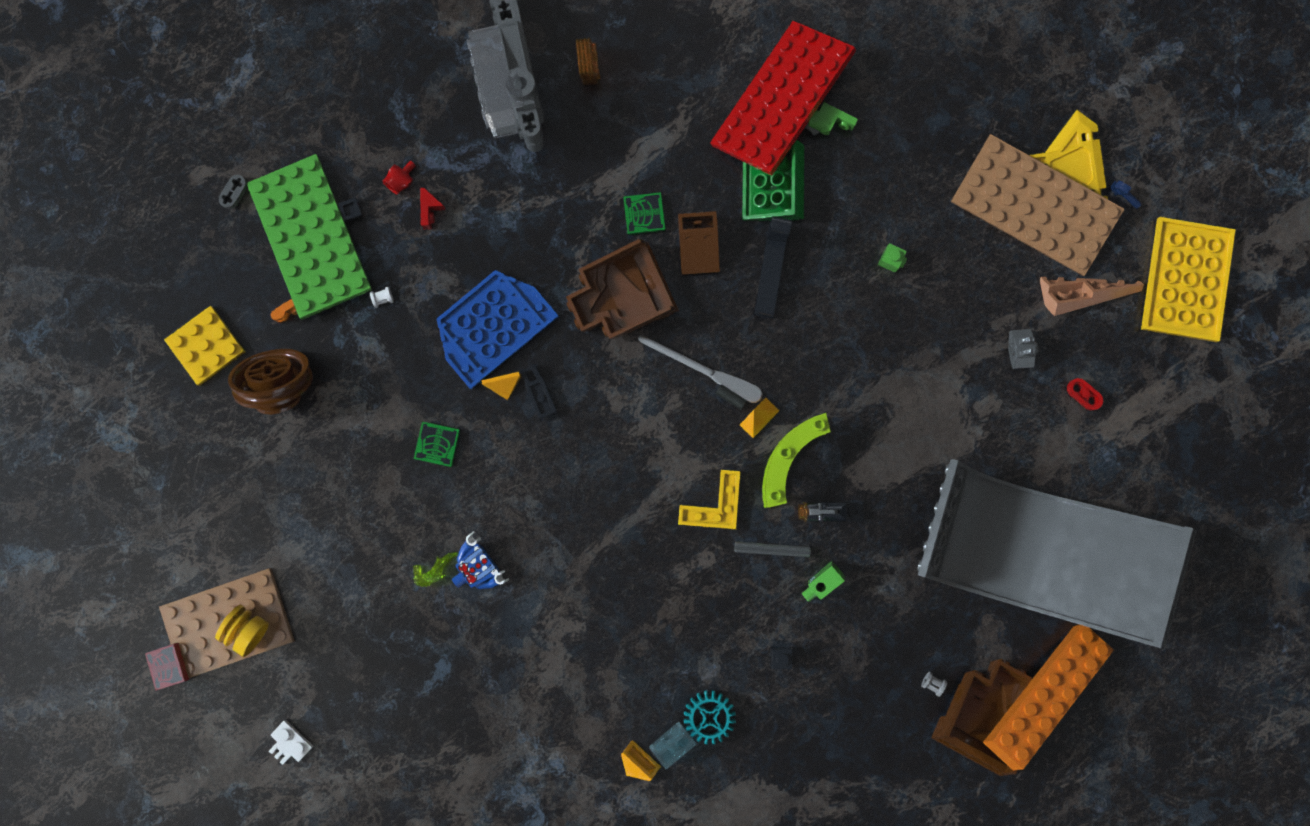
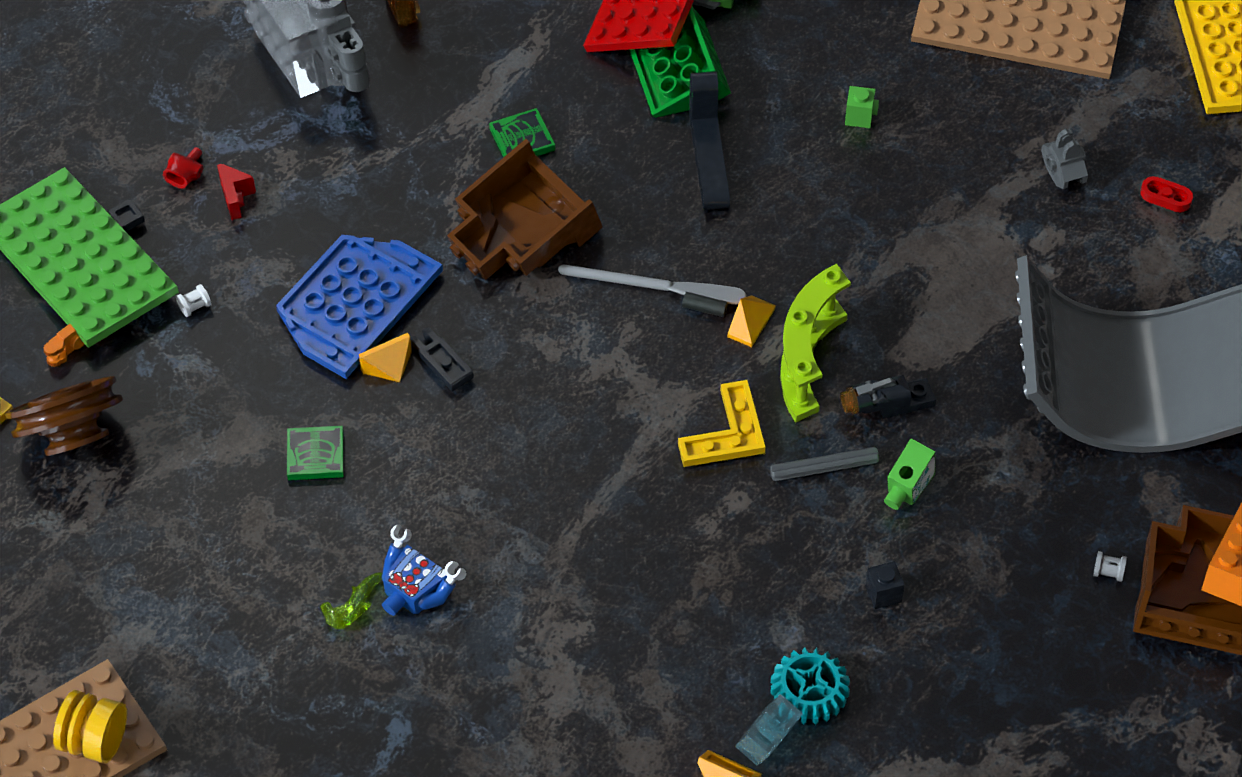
camera: 20 degrees left, 30 degrees down
reddish brown slope [678,211,720,275] -> none
nougat wedge [1040,276,1144,316] -> none

